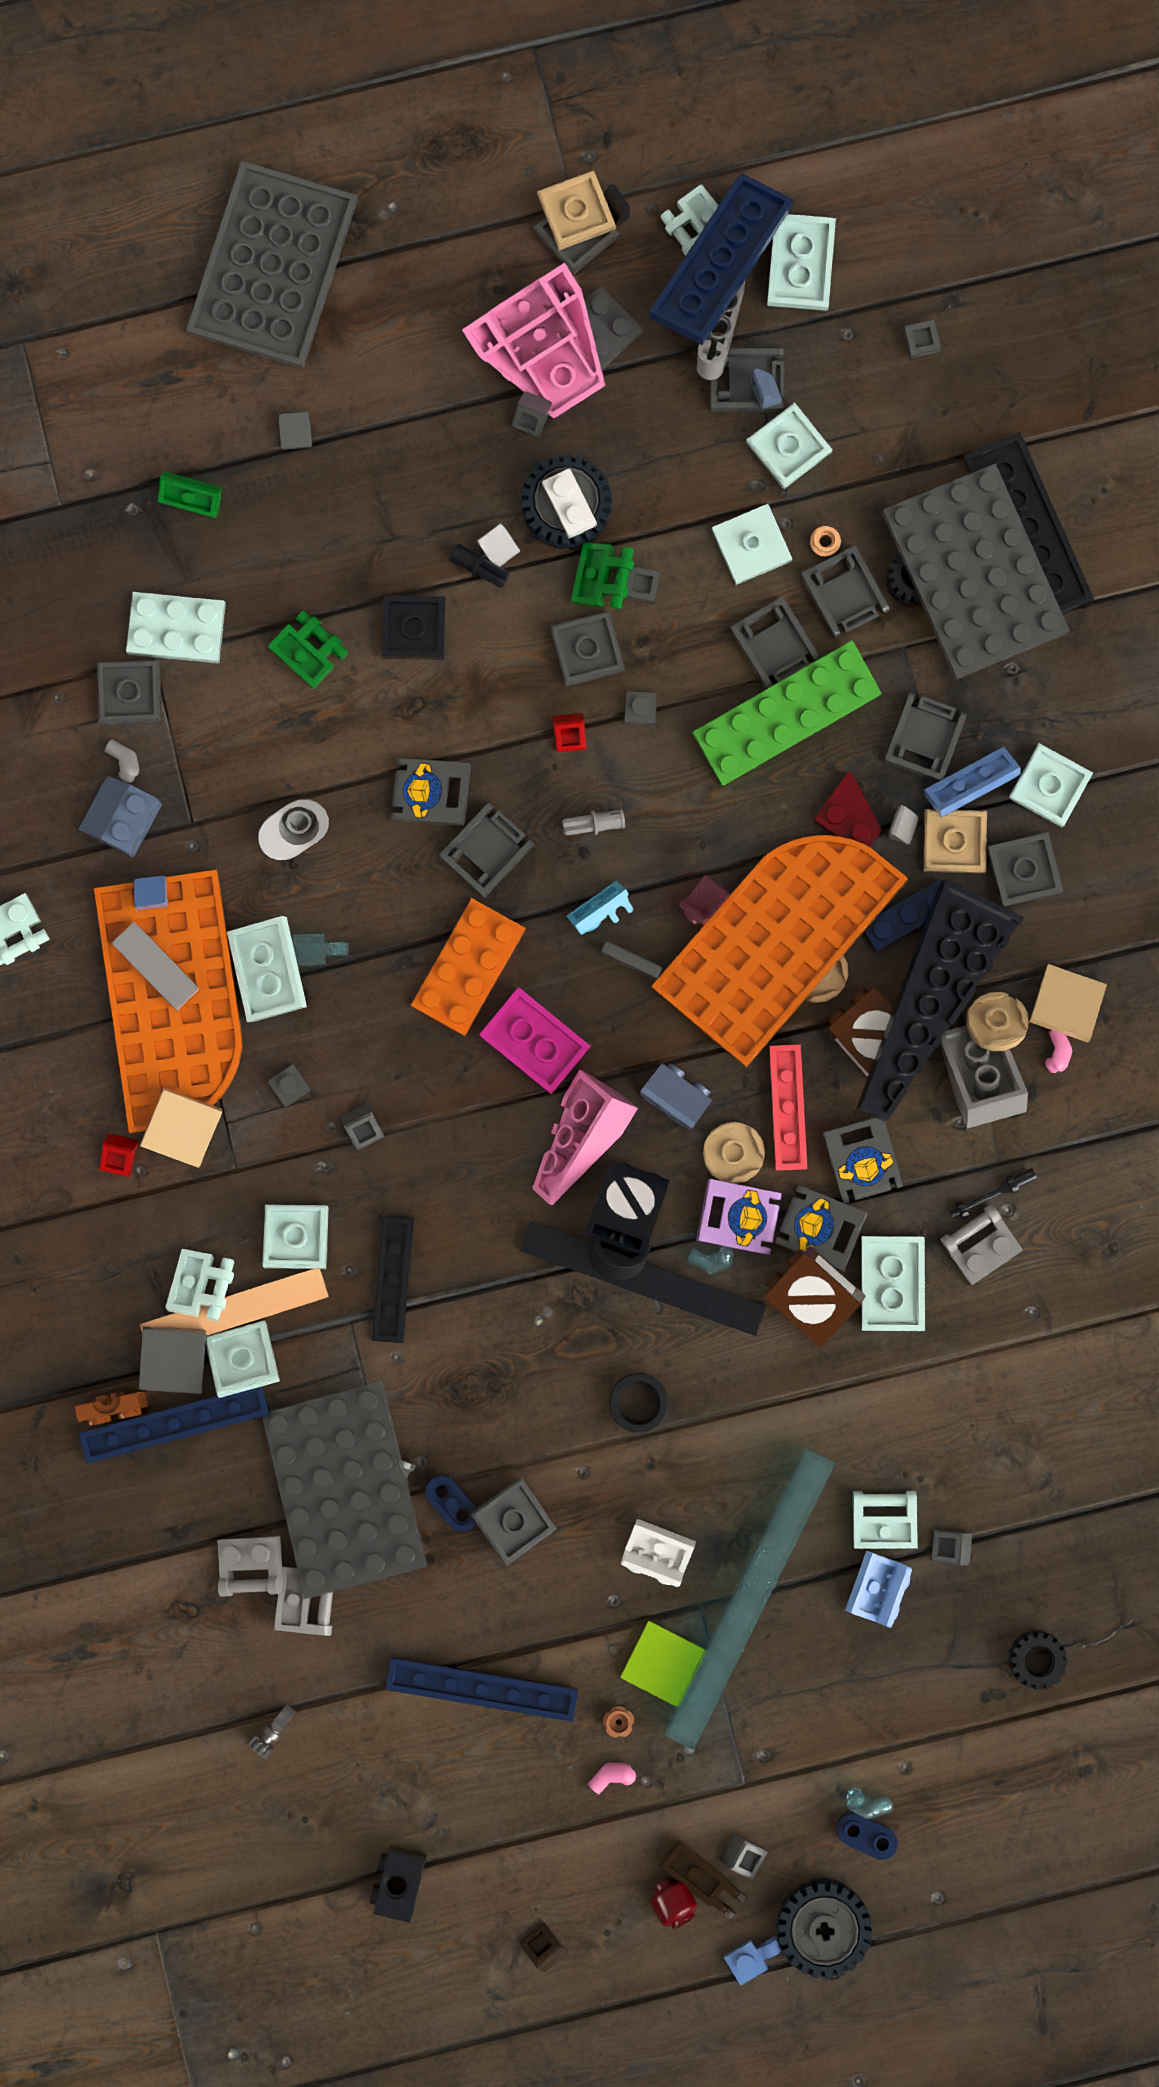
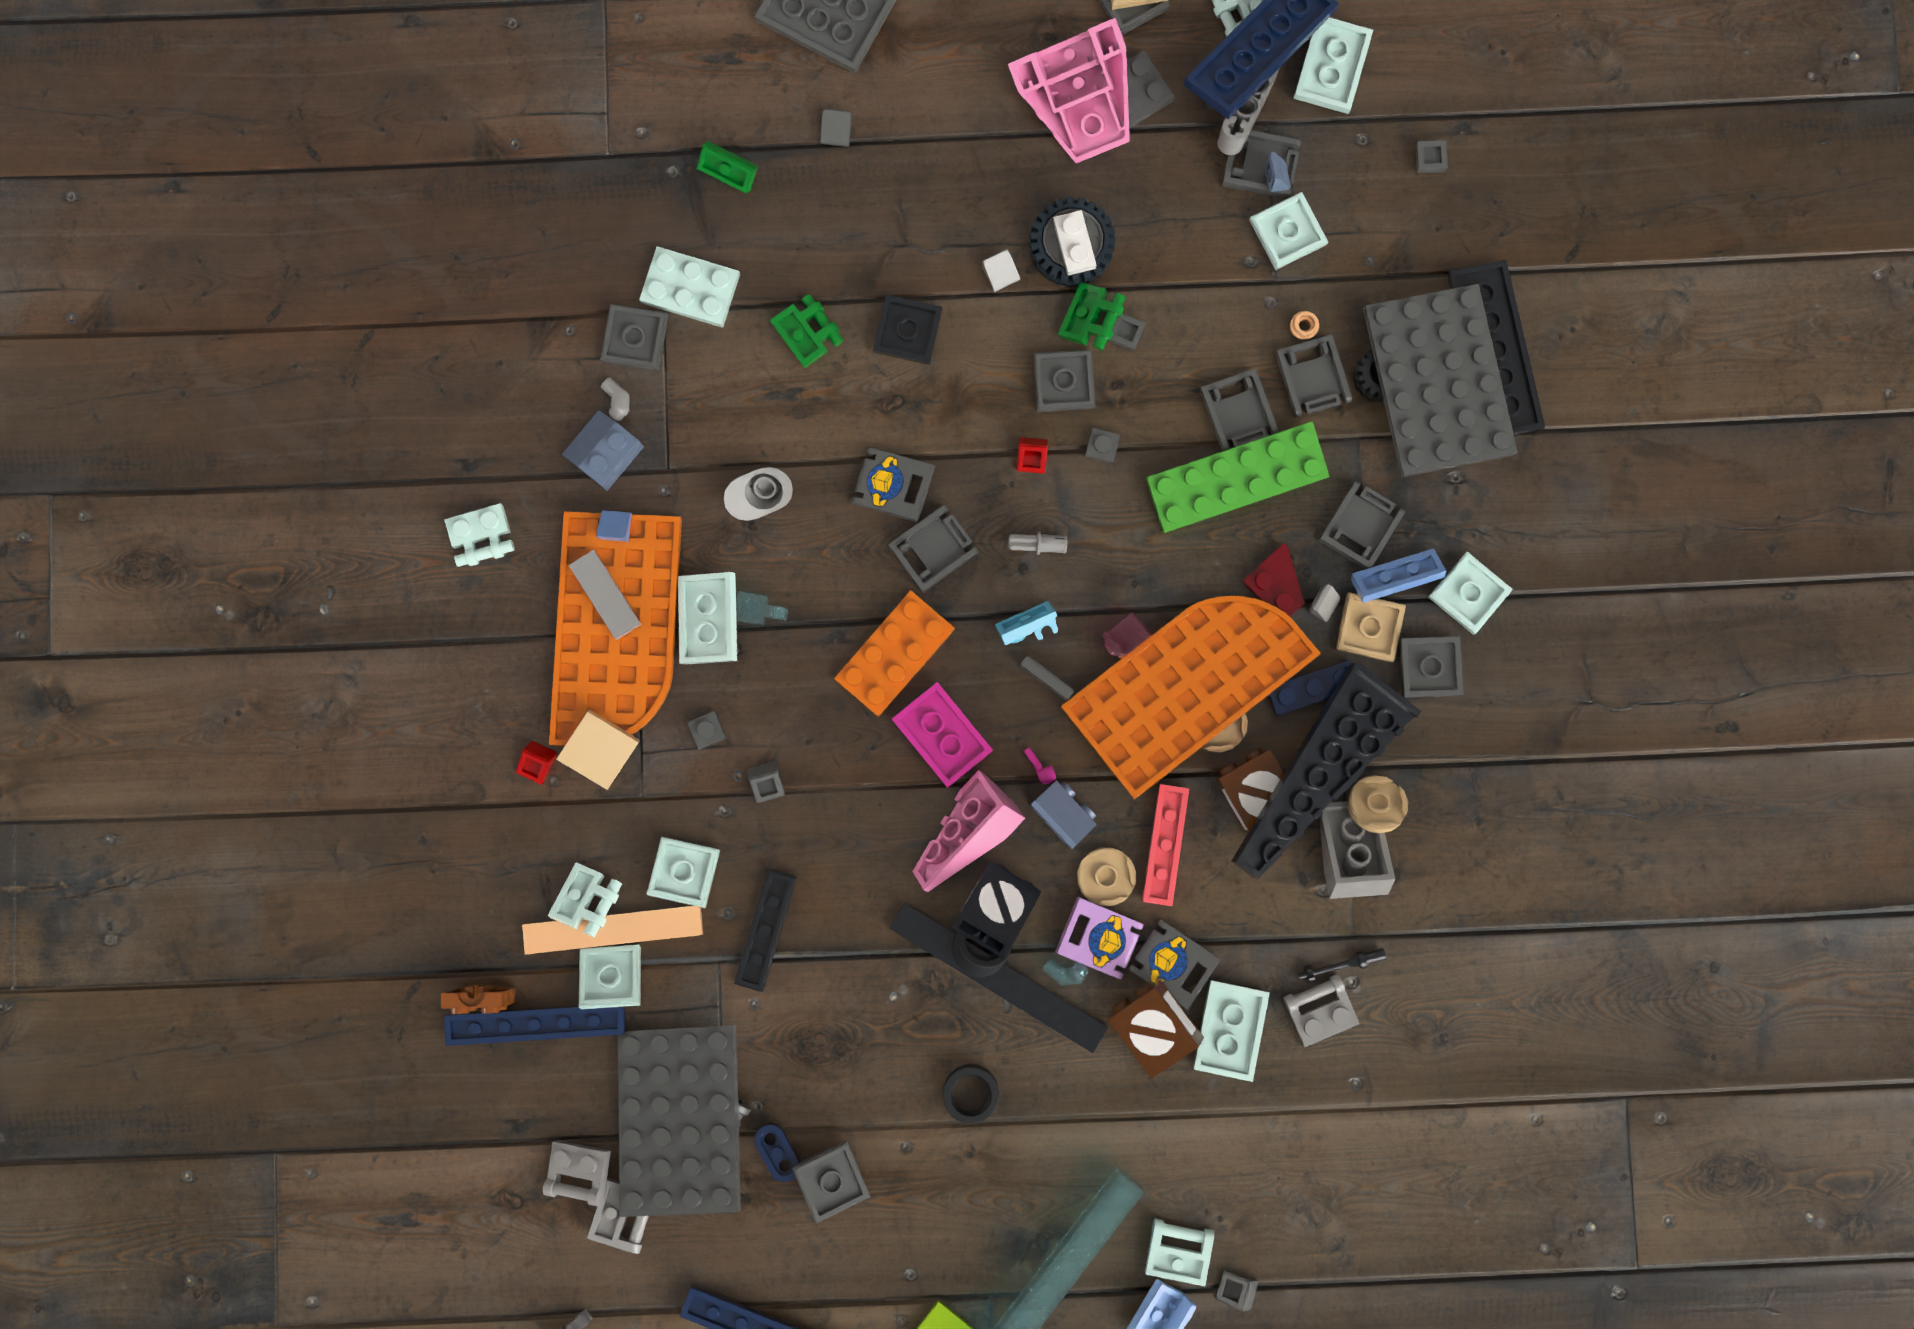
camera: 15 degrees right, 0 degrees up
dark grey tile [139,1326,206,1394] -> none
black axle [449,543,509,587] -> none
dark grey slope [511,391,552,438] -> none
white bracket [621,1519,696,1587] -> none
light aqua plate [712,504,792,585] -> none
dark grey container [822,1117,903,1203] -> none
tan tile [1029,964,1107,1043] -> none
bright pink arm [1045,1030,1072,1073] -> none
none -> dark pink hand [1024,747,1056,784]

